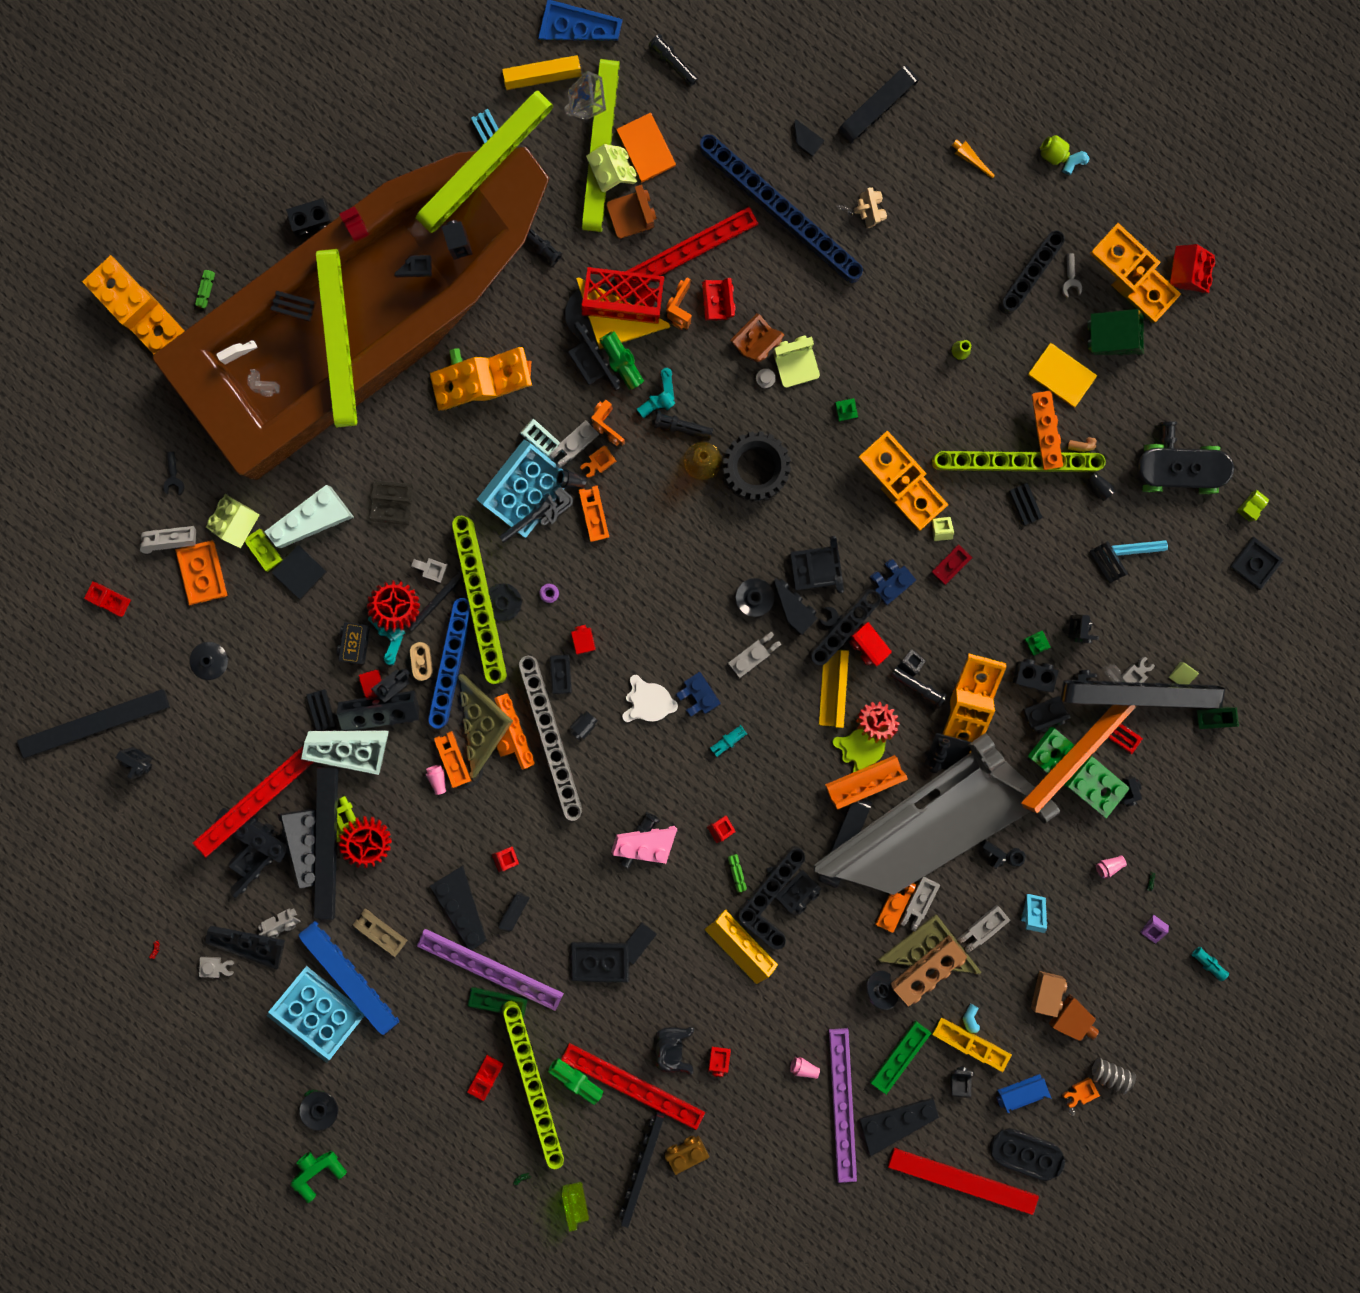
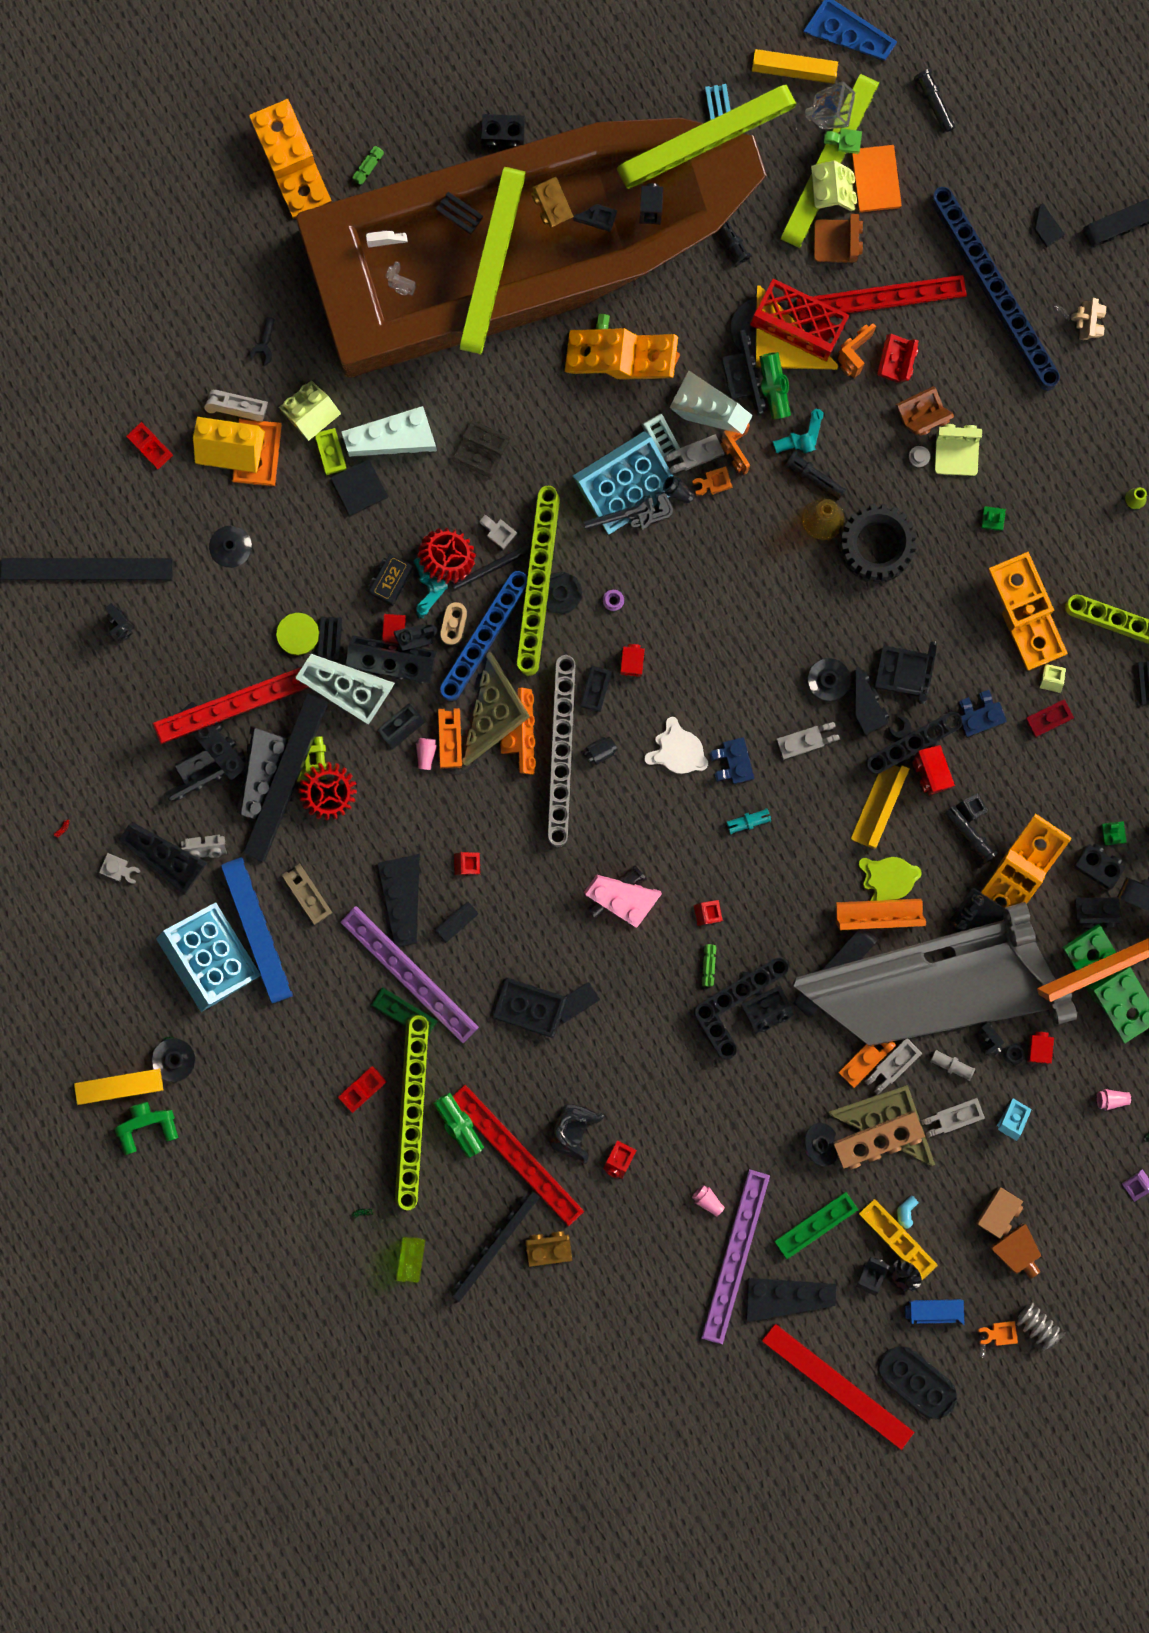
camera: 20 degrees right, 5 degrees down
dark red leg [339,206,369,242] -> none
orange plate [579,485,609,542] -> none
yellow panel [705,910,778,984] -> none
red gear [857,702,899,743] -> none
none -> yellow slope [74,1069,163,1105]
none -> yellow slope [193,417,265,473]
none -> lime tile [276,613,320,656]
none -> black slope [376,703,425,749]
none -> pearl gold bracket [531,177,574,228]
none -> light aqua wedge [670,371,752,434]
none -> bright green plate [824,128,862,154]
none -> black gear [888,1260,922,1292]
none -> light grey pin [930,1050,975,1081]
none -> red brick [1027,1032,1054,1064]

